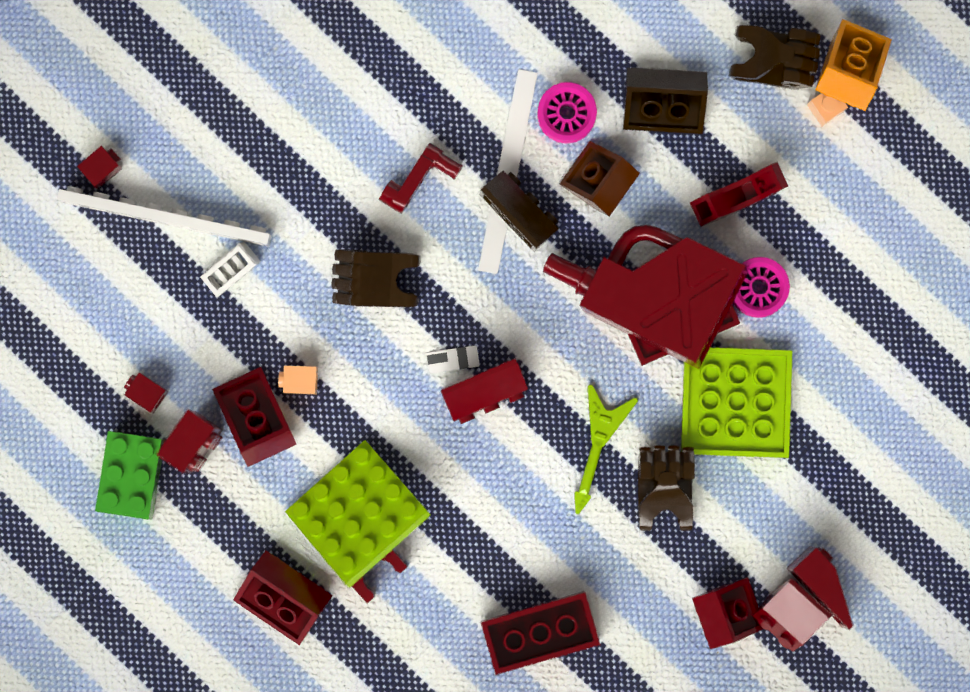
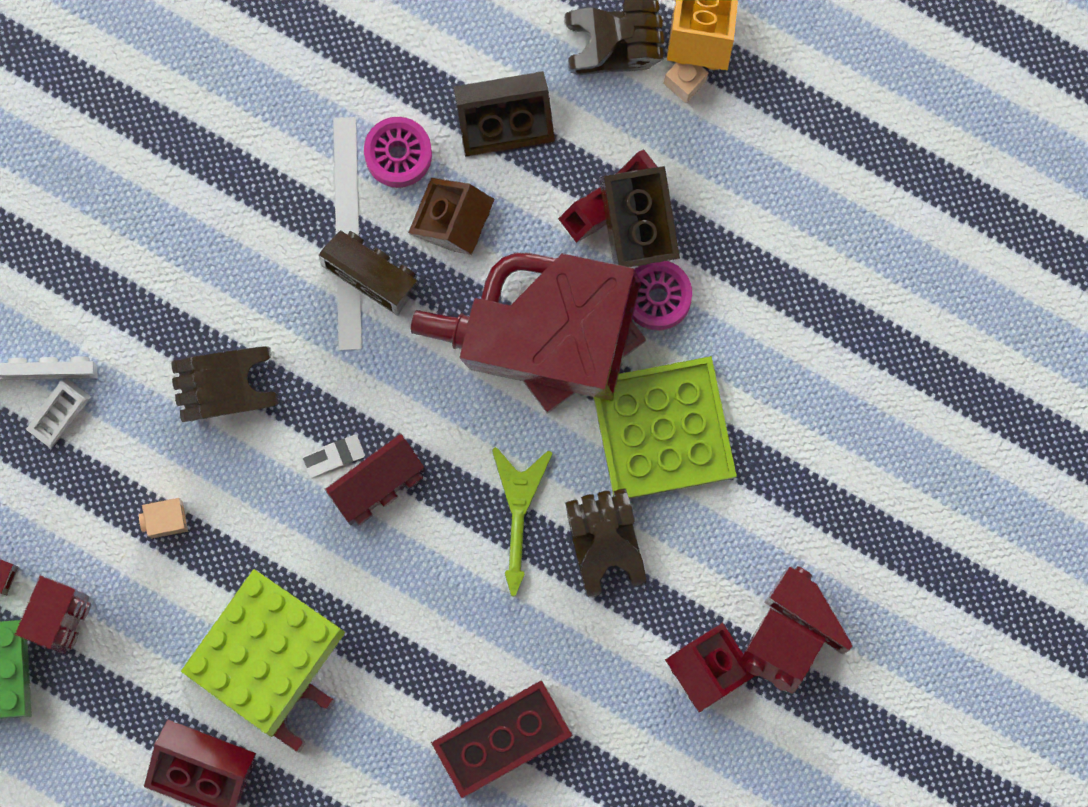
camera: 15 degrees left, 5 degrees down
dark red slope [212,367,297,467] -> none
dark red beam [379,143,463,214] -> none
none -> dark brown slope [599,166,680,267]

